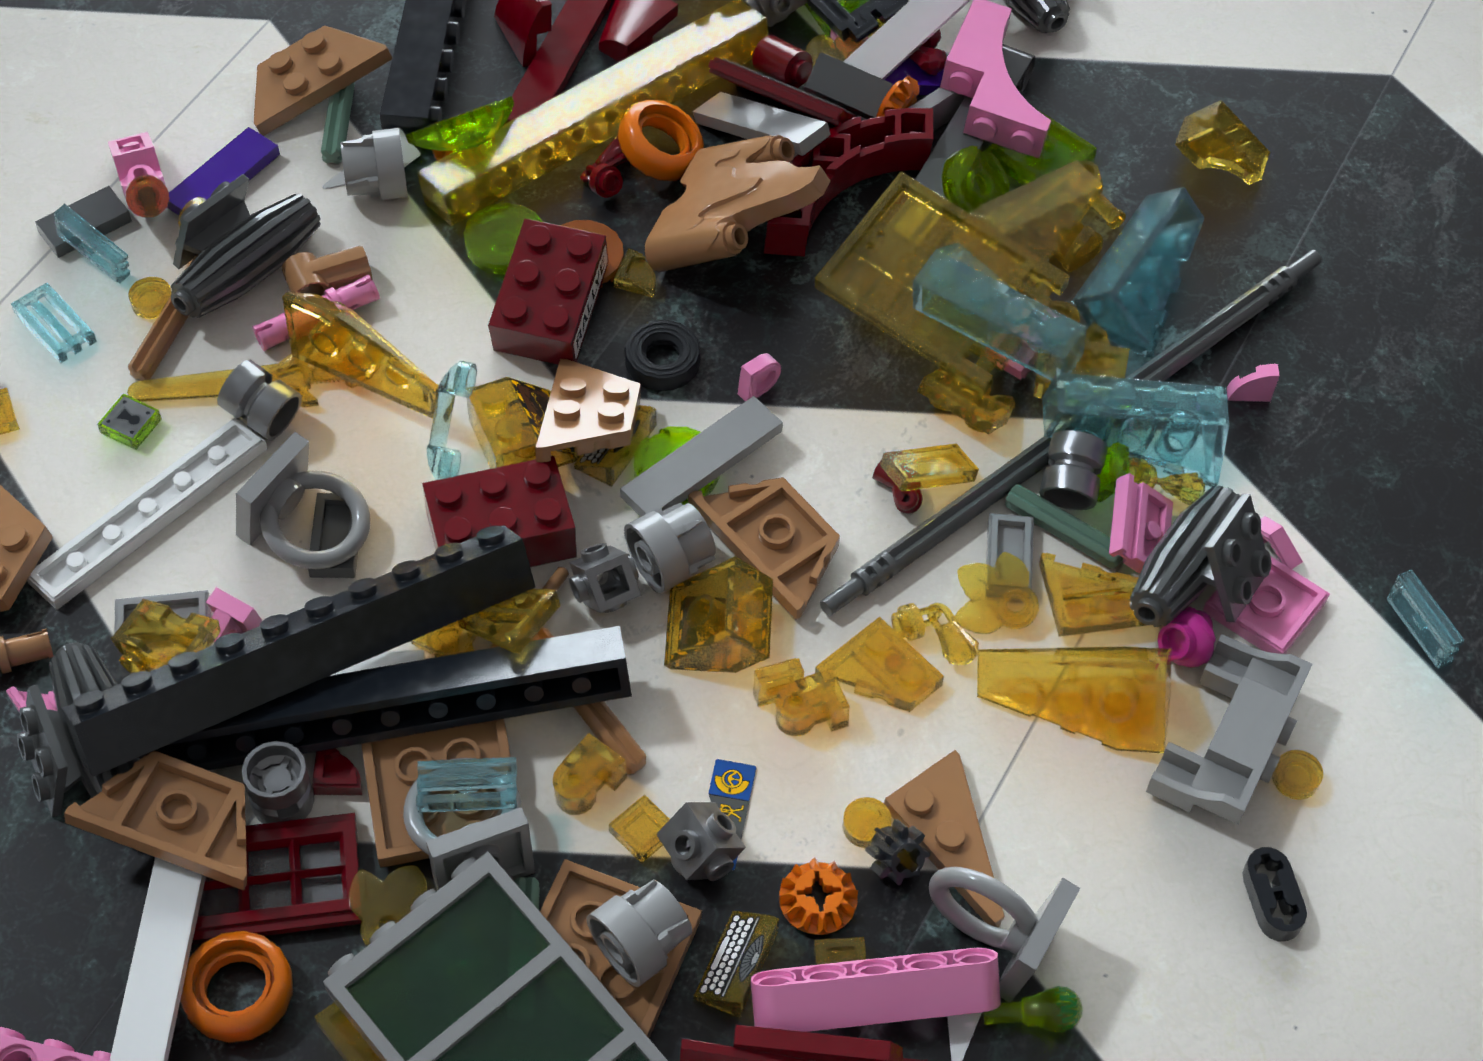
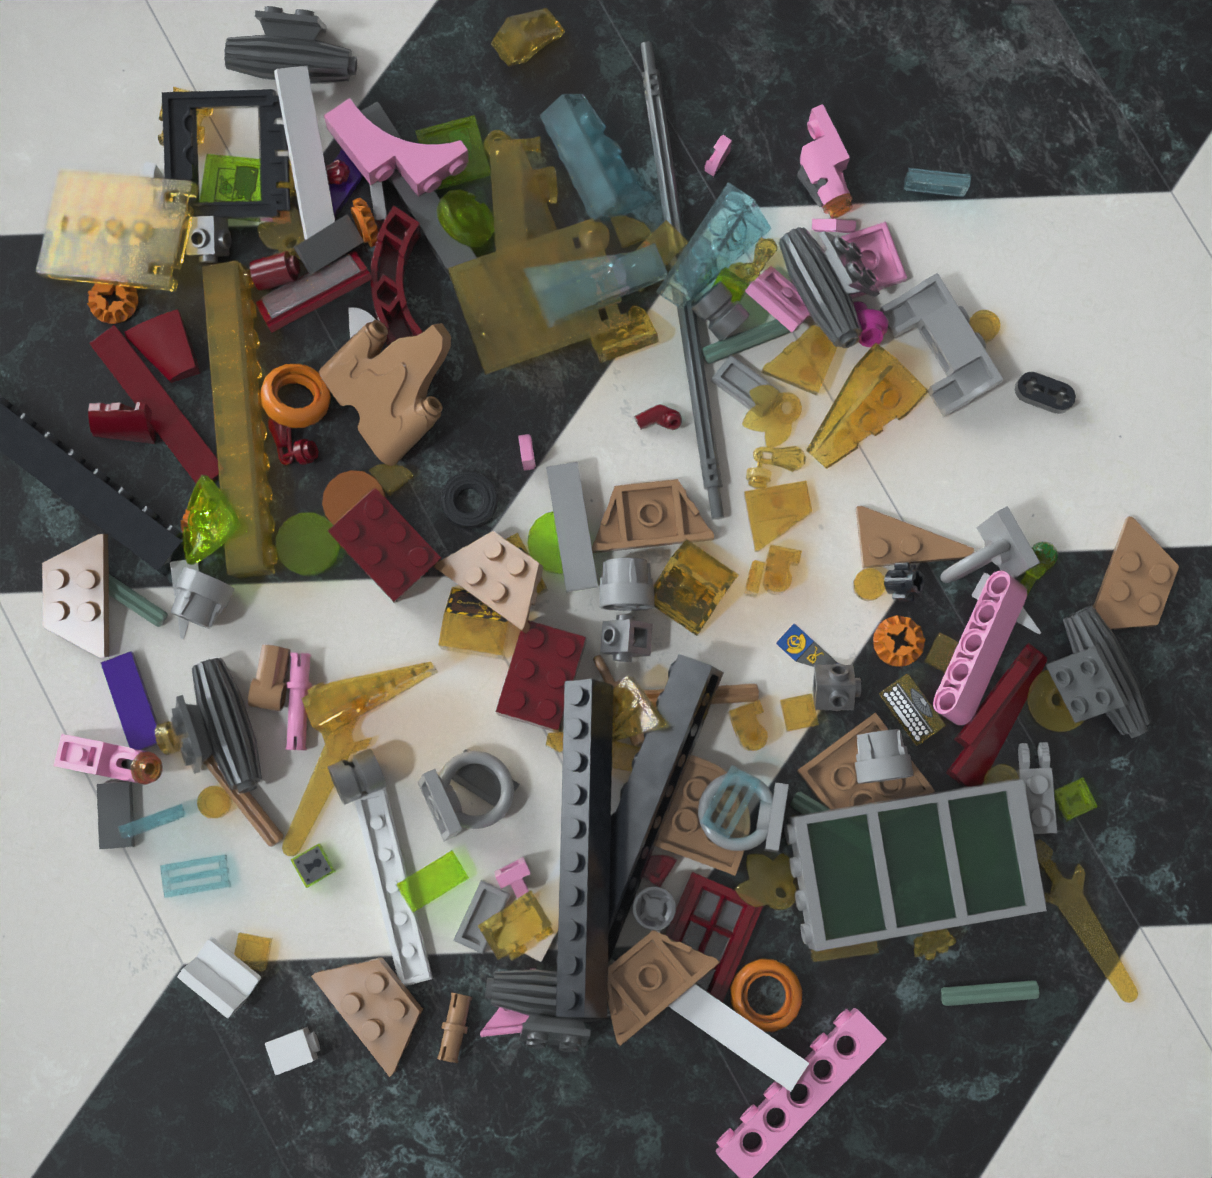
camera: 55 degrees left, 25 degrees up
clear light blue bar [427,361,477,480] -> none
light grey tile [692,92,831,156] -> none
clear yellow tile [880,443,979,491] -> none
none -> clear neon green tile [395,850,469,913]
none -> bright pink plate [797,104,853,219]

